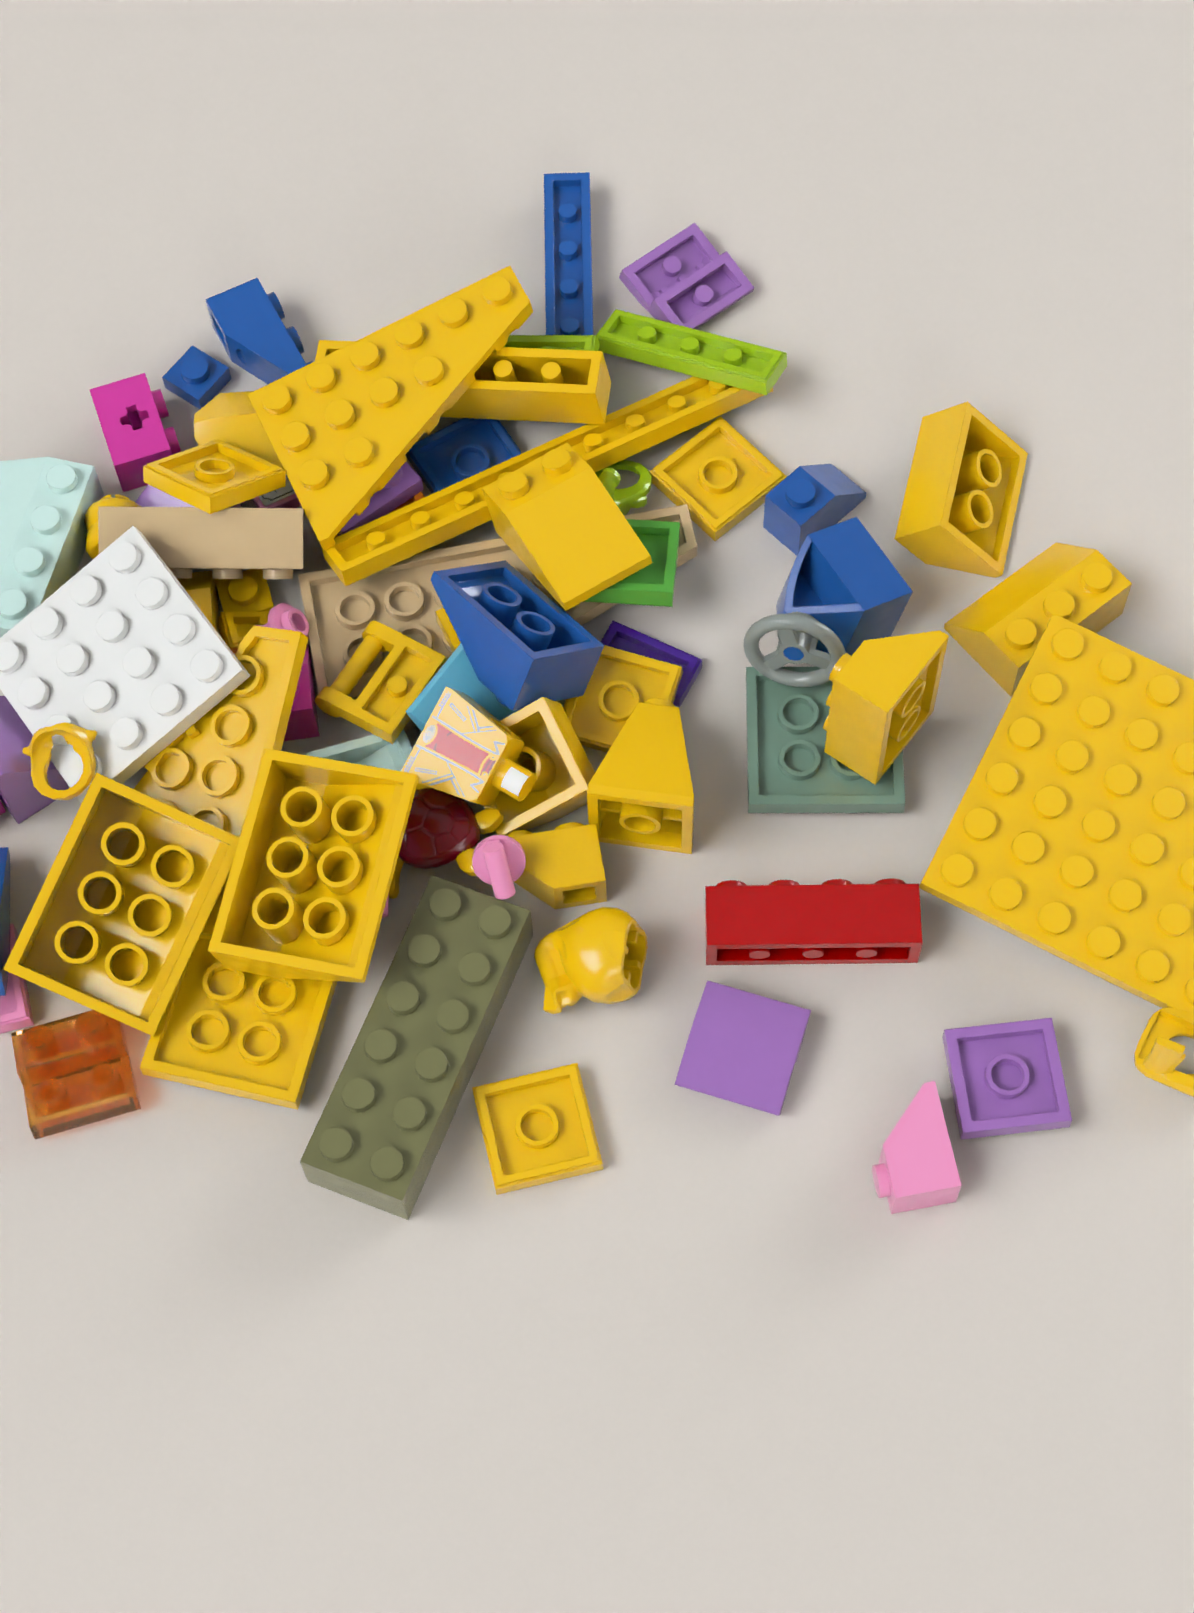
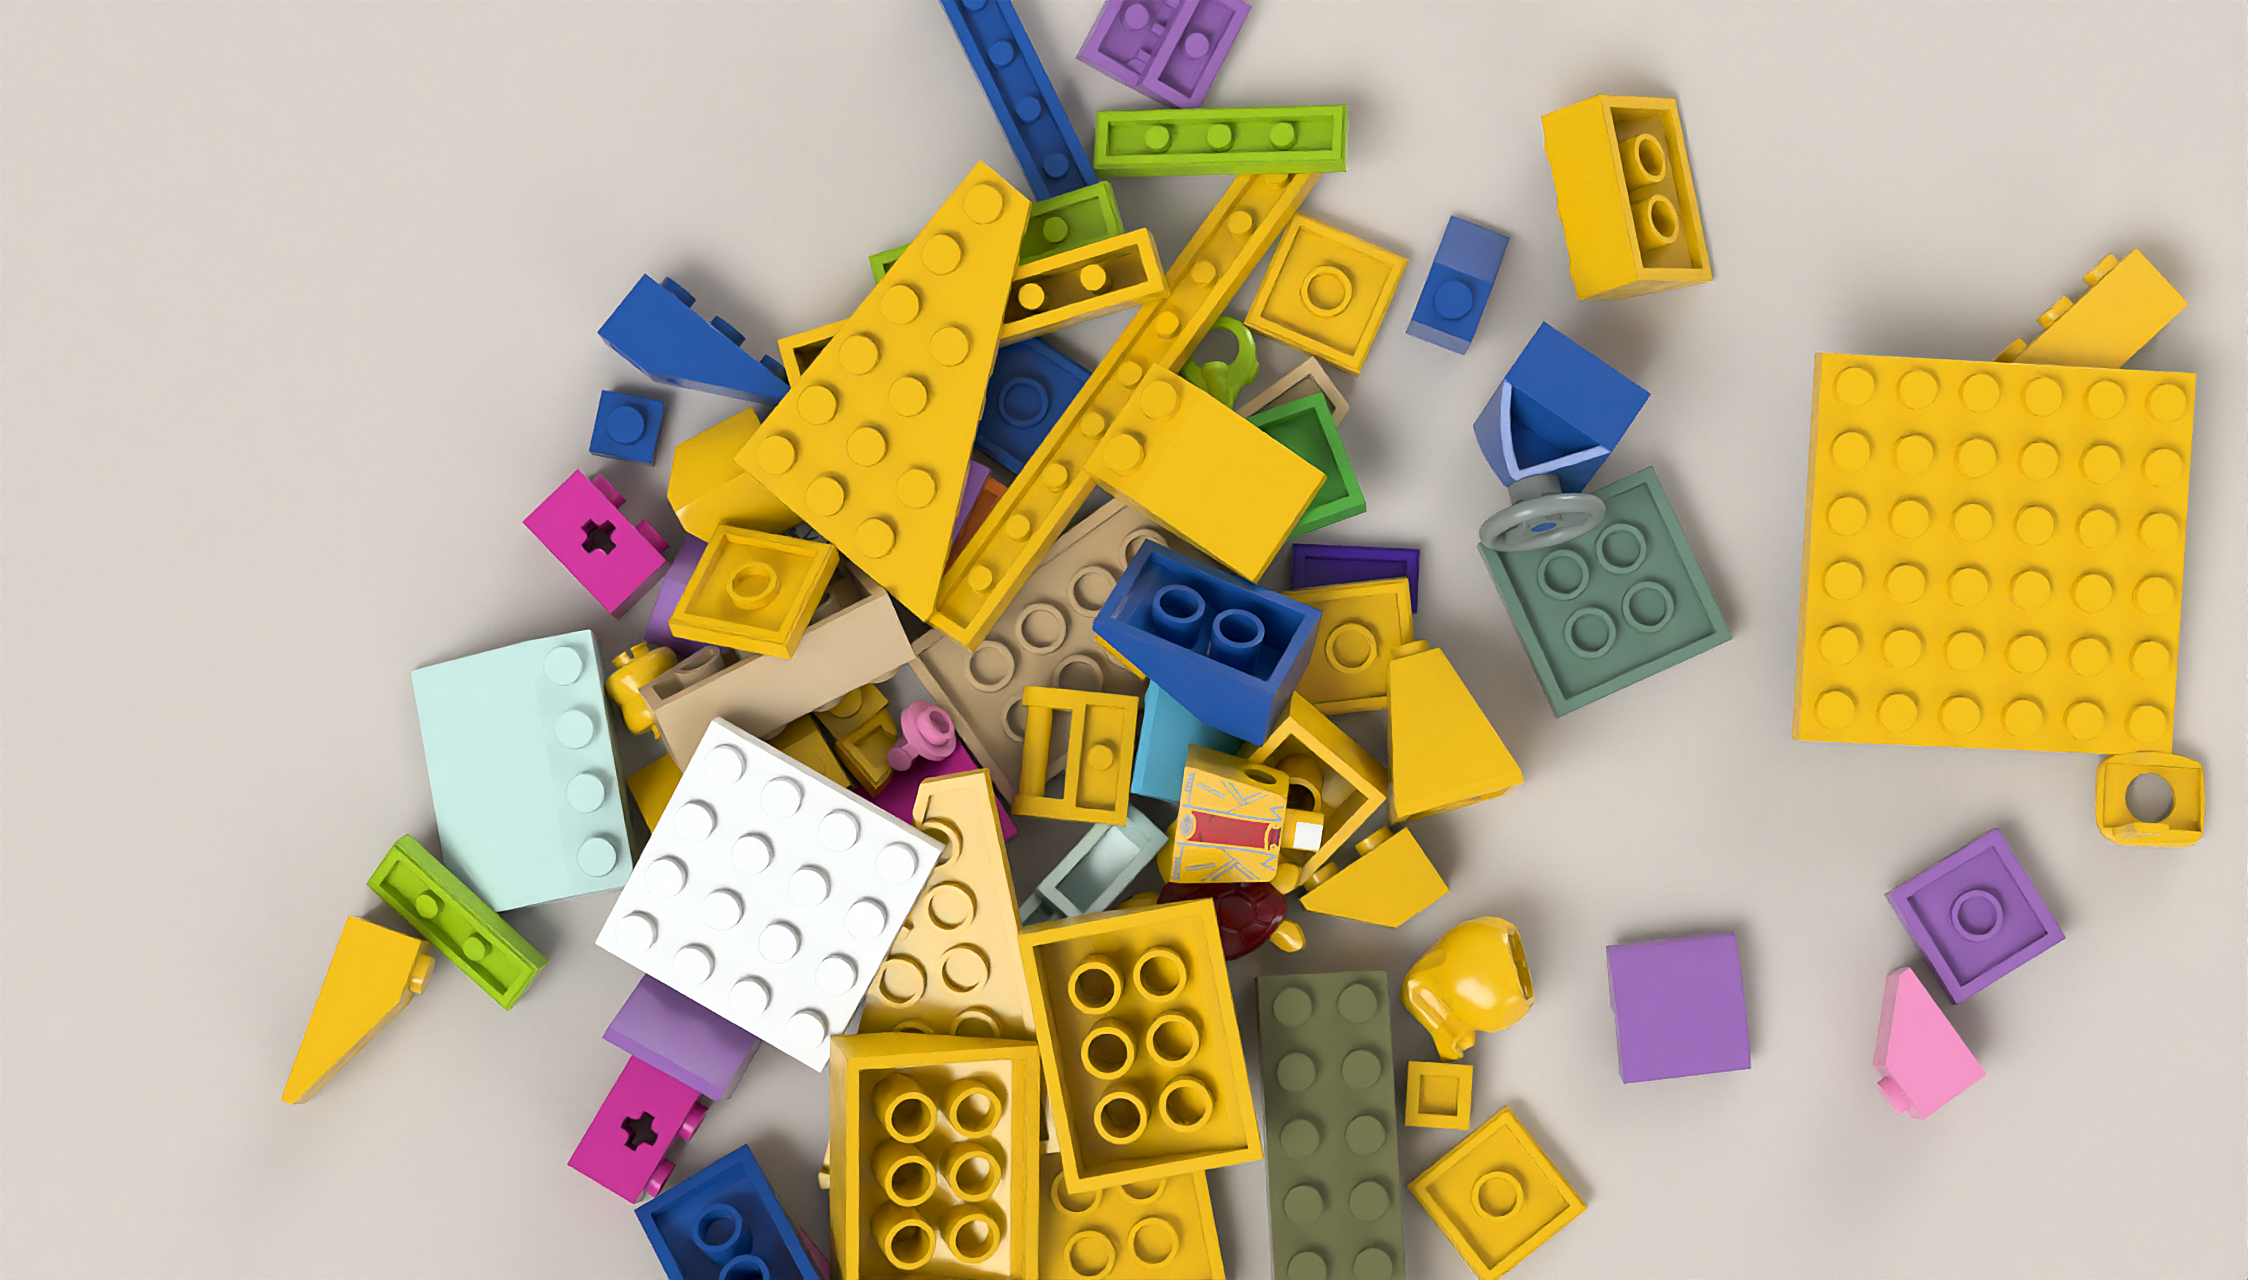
camera: 30 degrees left, 20 degrees up
yellow piece [22,722,97,800] -> none
bright pink plate [472,835,526,900] -> none
red brick [705,878,923,965] -> none
yellow slope [823,630,949,785] -> none
yellow slope [944,542,1132,697] -> none
none -> yellow plate [1403,1060,1473,1130]

